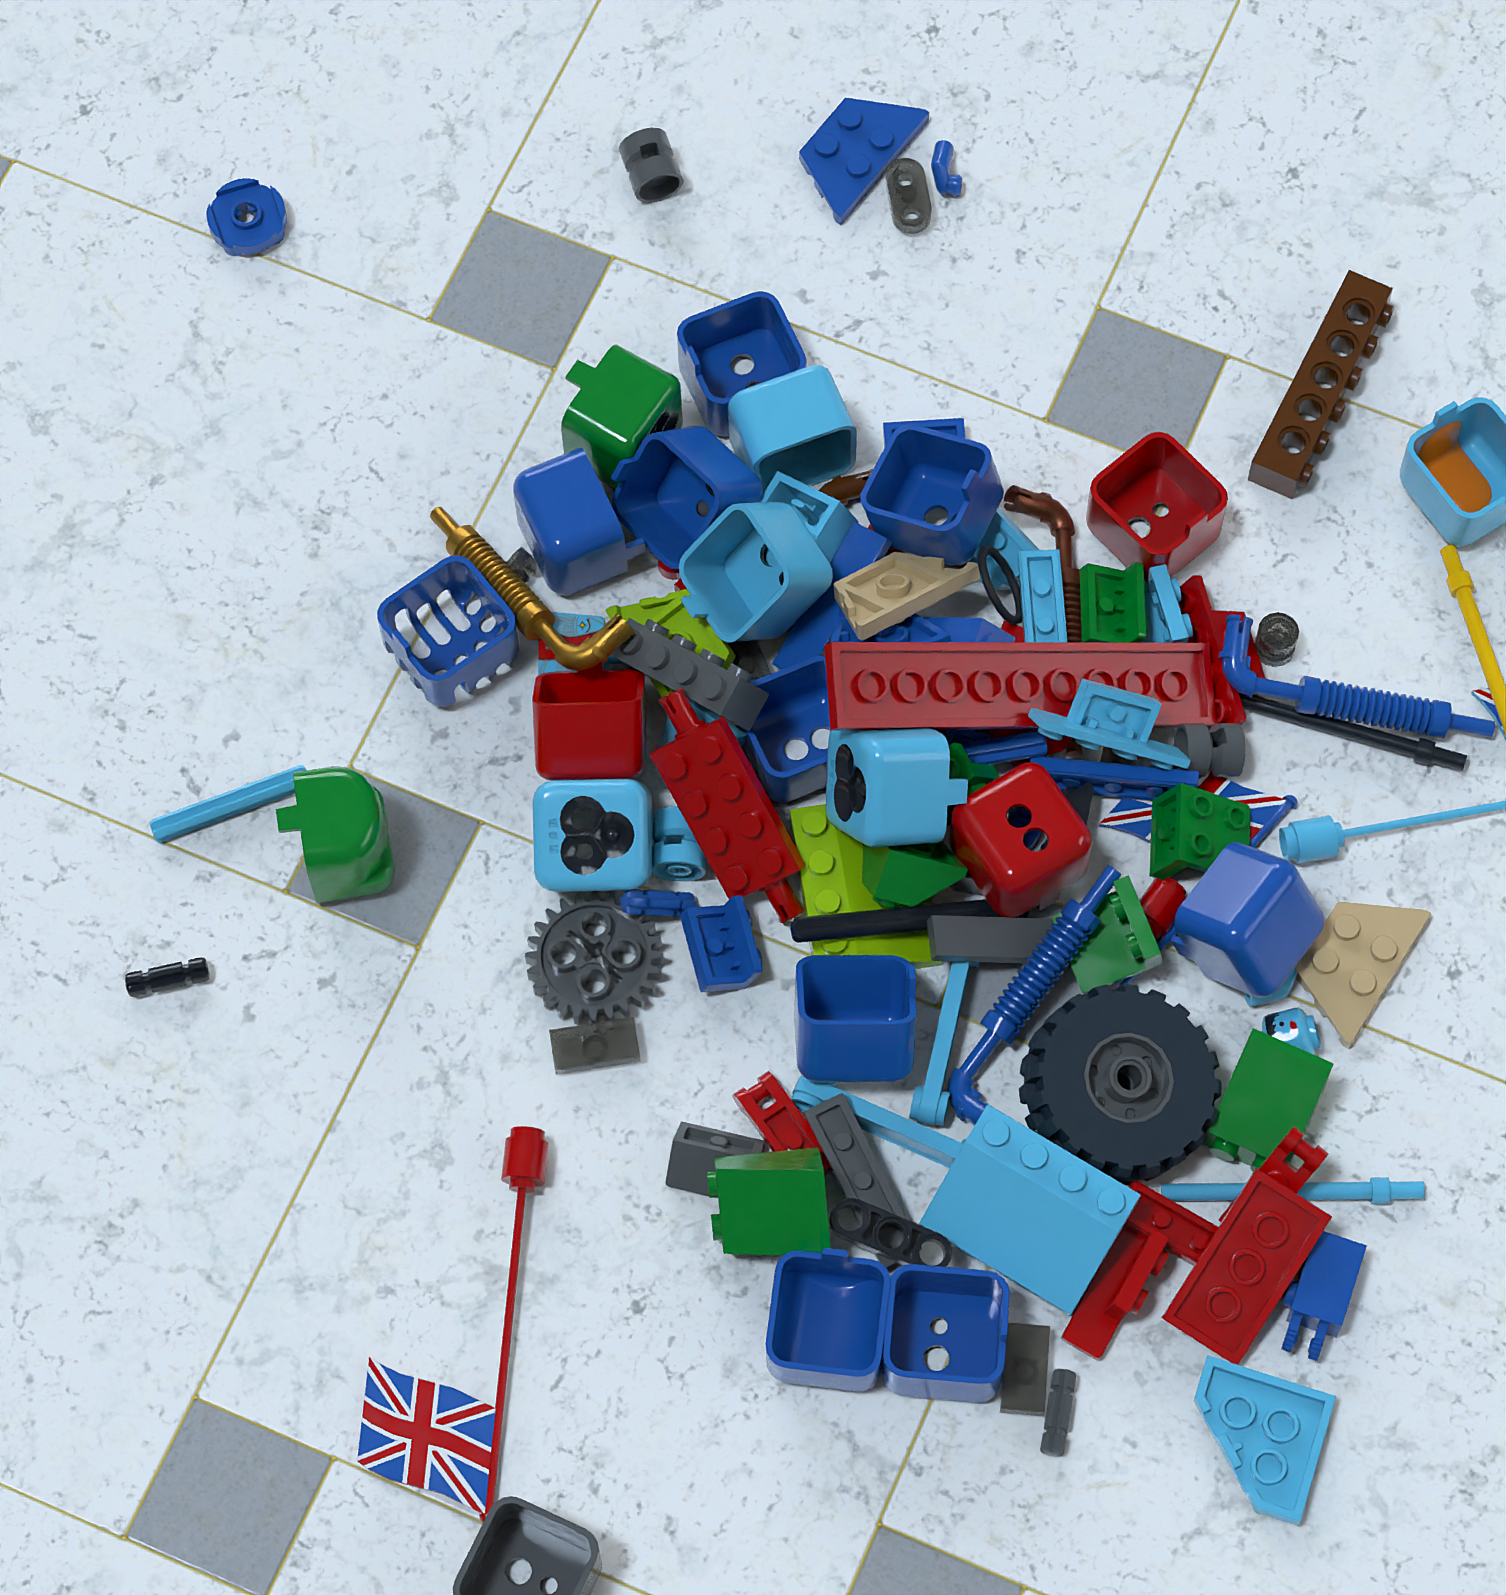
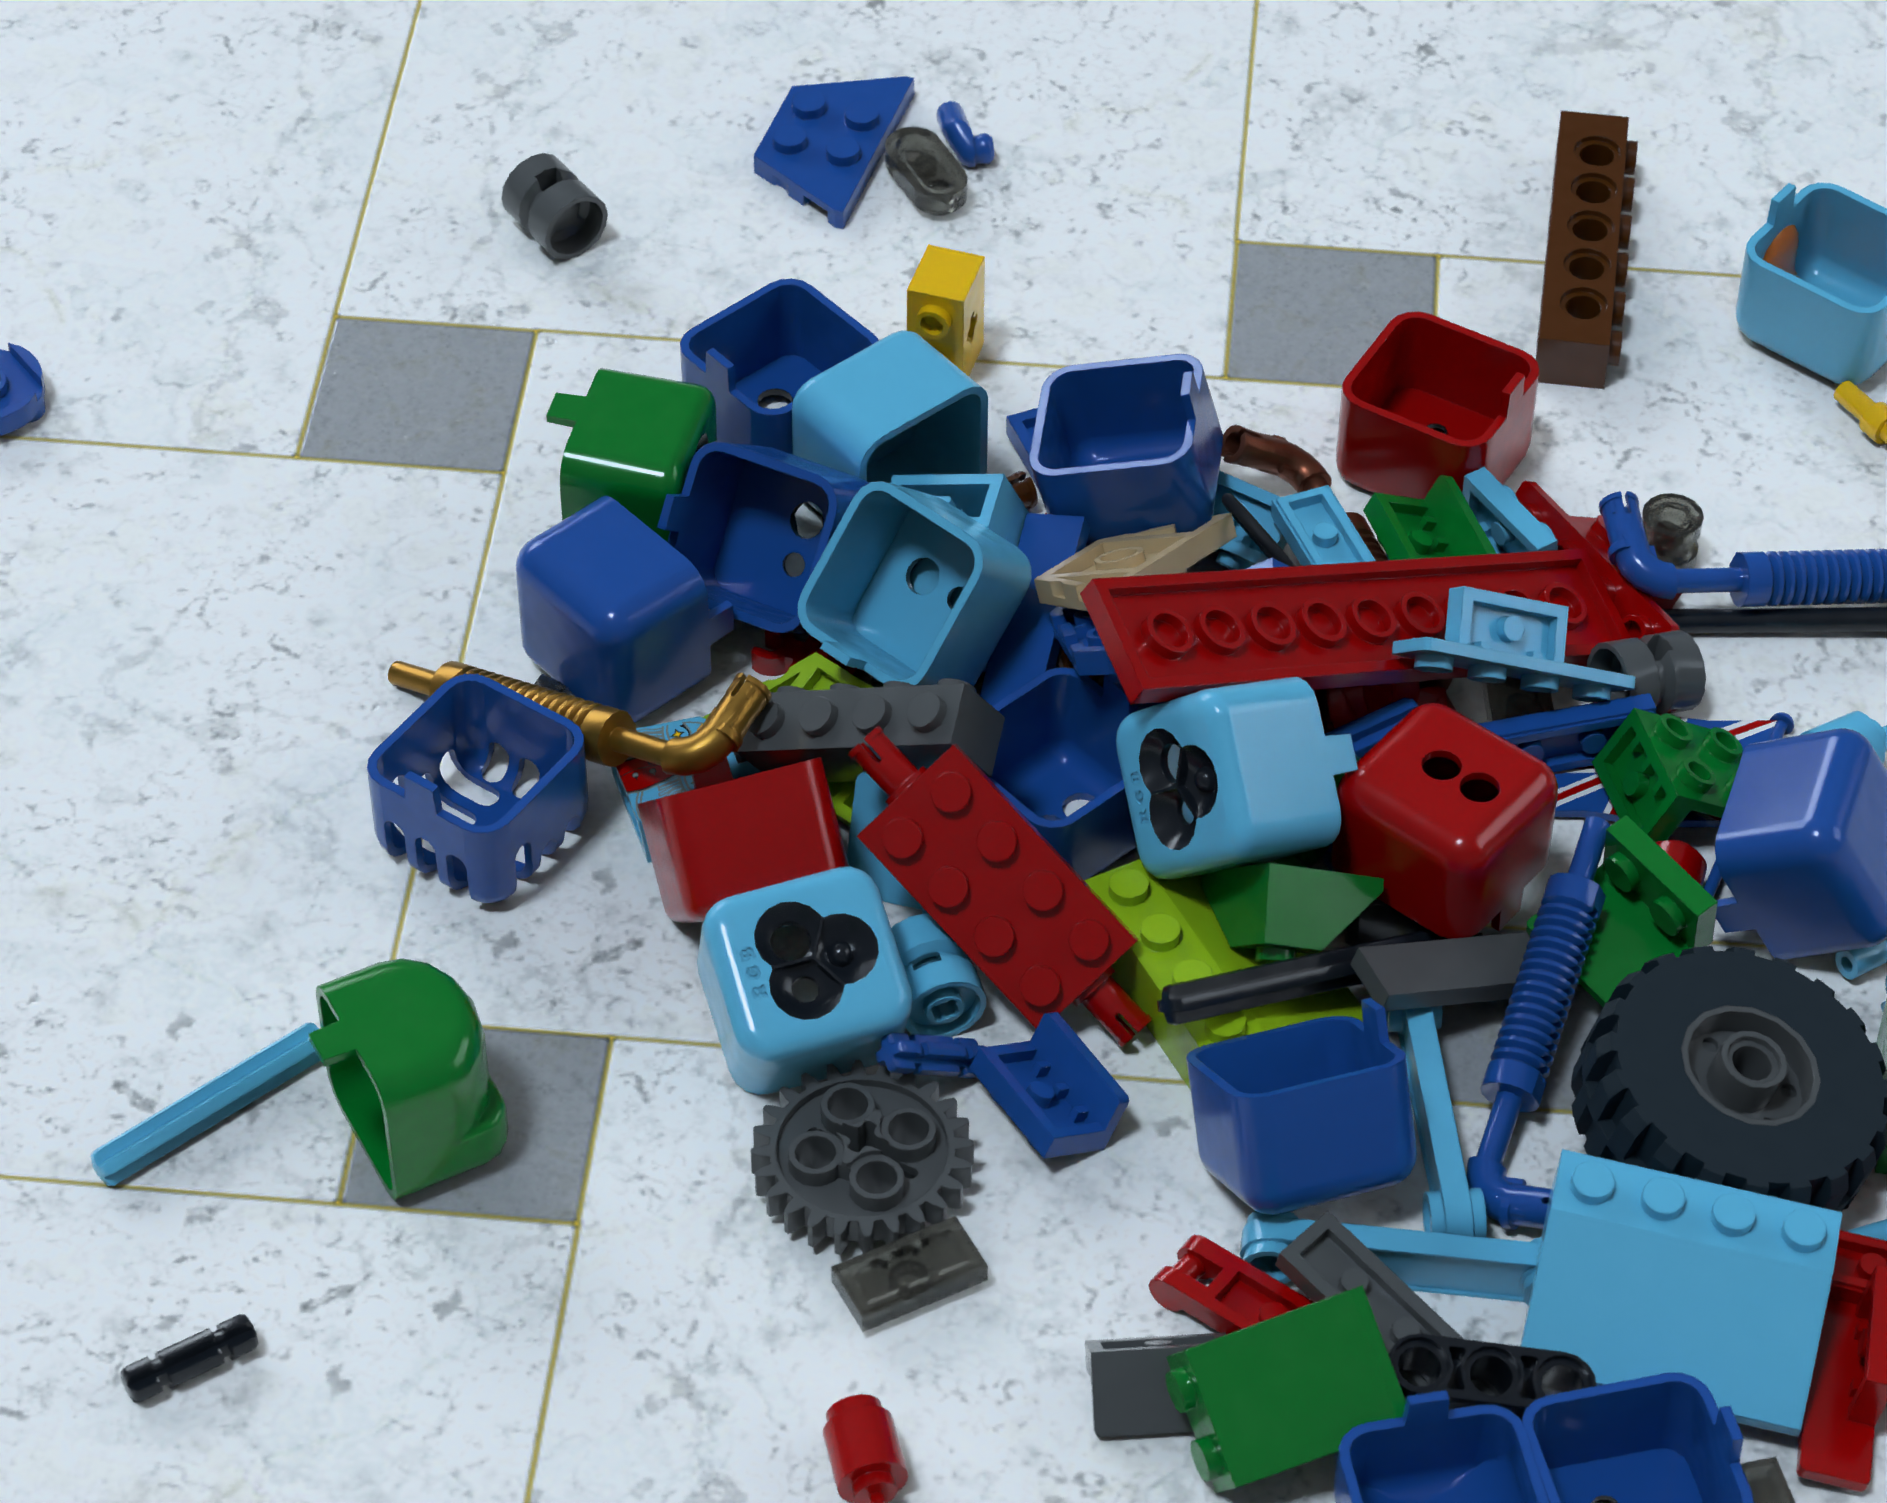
camera: 20 degrees left, 20 degrees down
none -> yellow brick [907,245,985,376]

